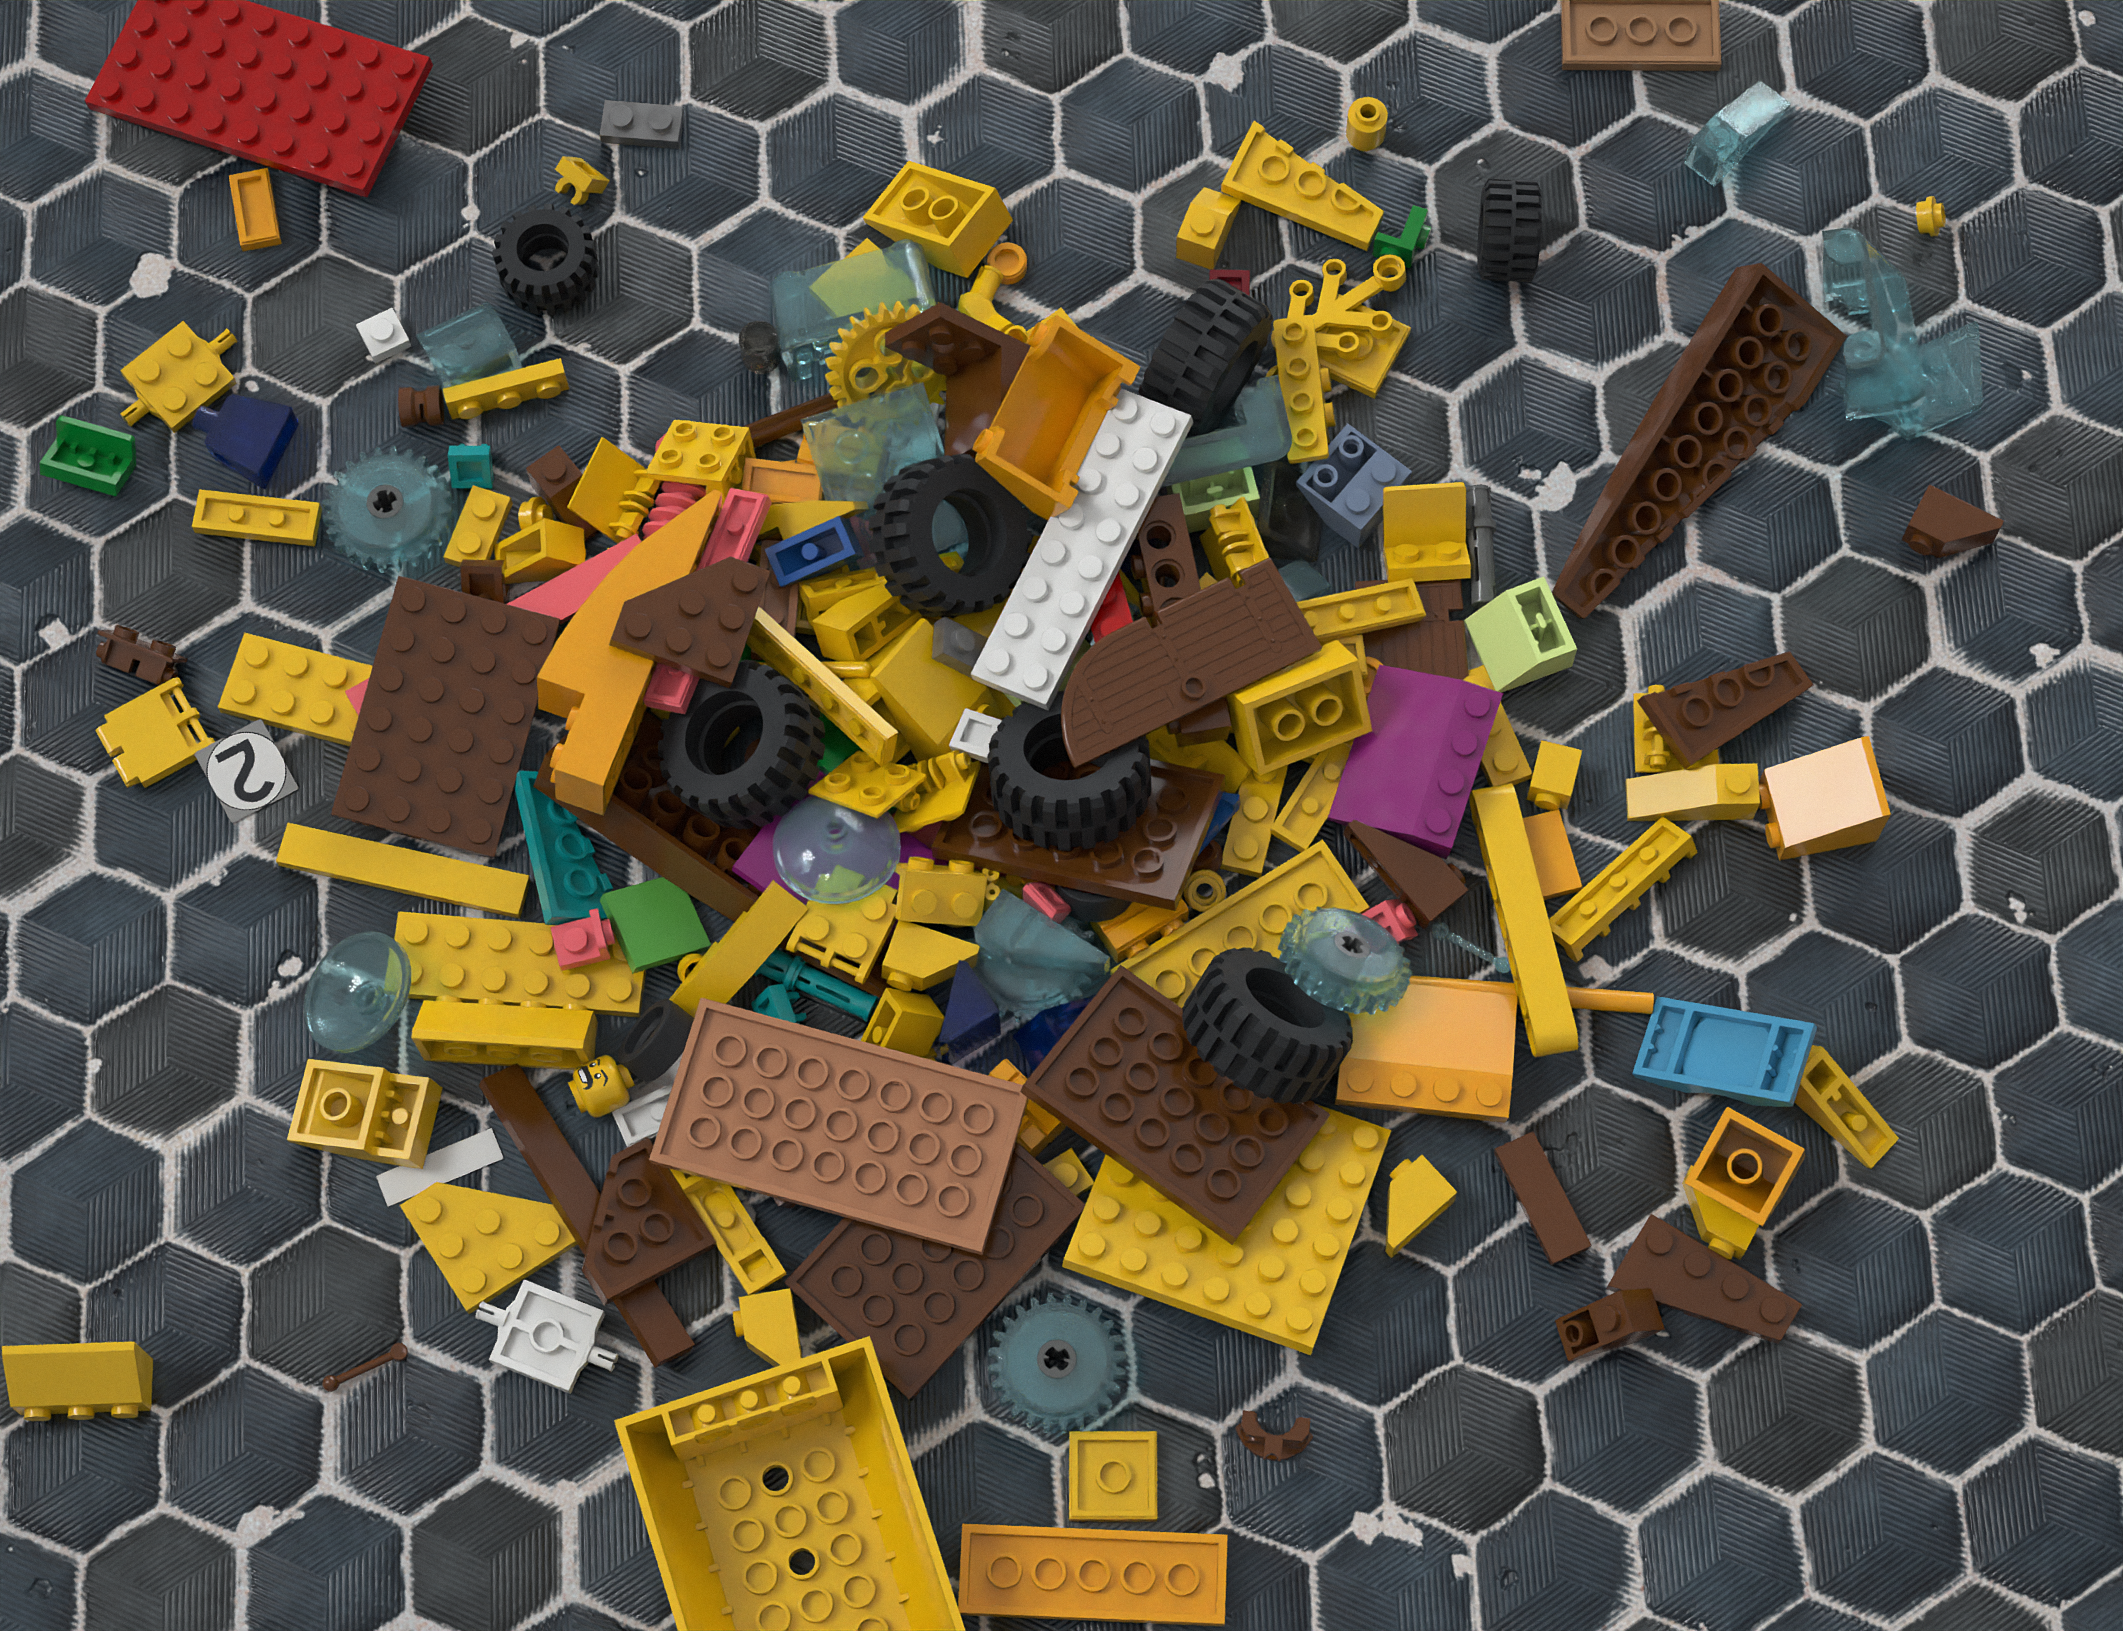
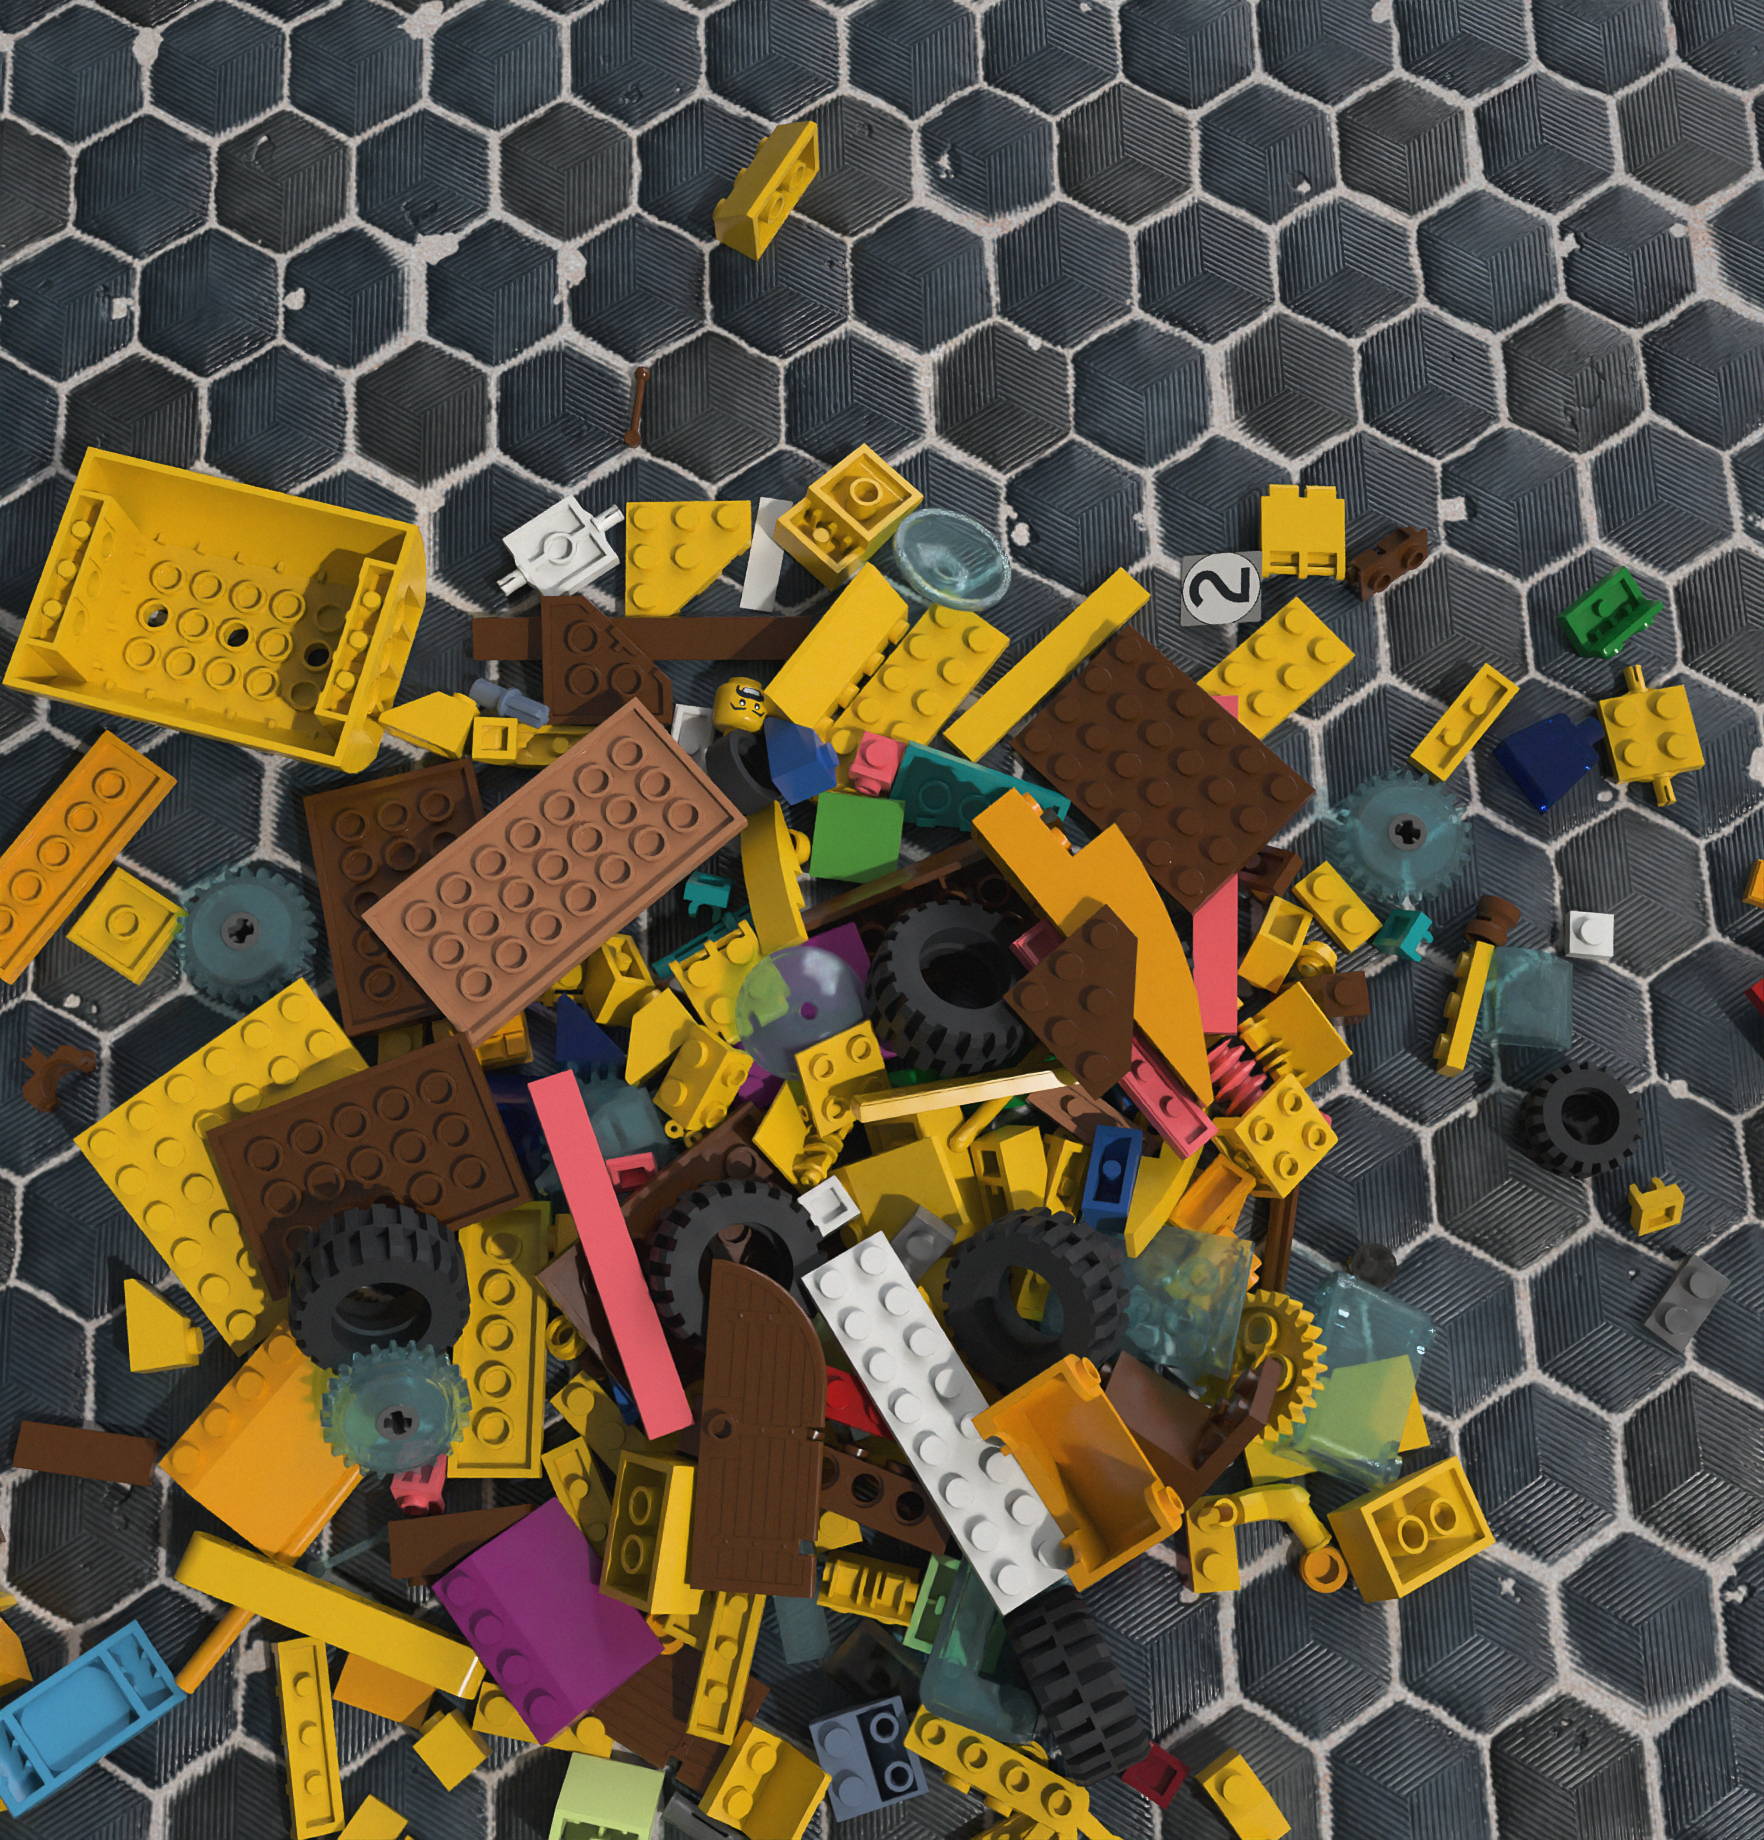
camera: 120 degrees right, 5 degrees up
none -> sand blue axle [469,678,550,729]
none -> coral tile [527,1069,695,1441]
none -> blue slope [764,717,839,806]

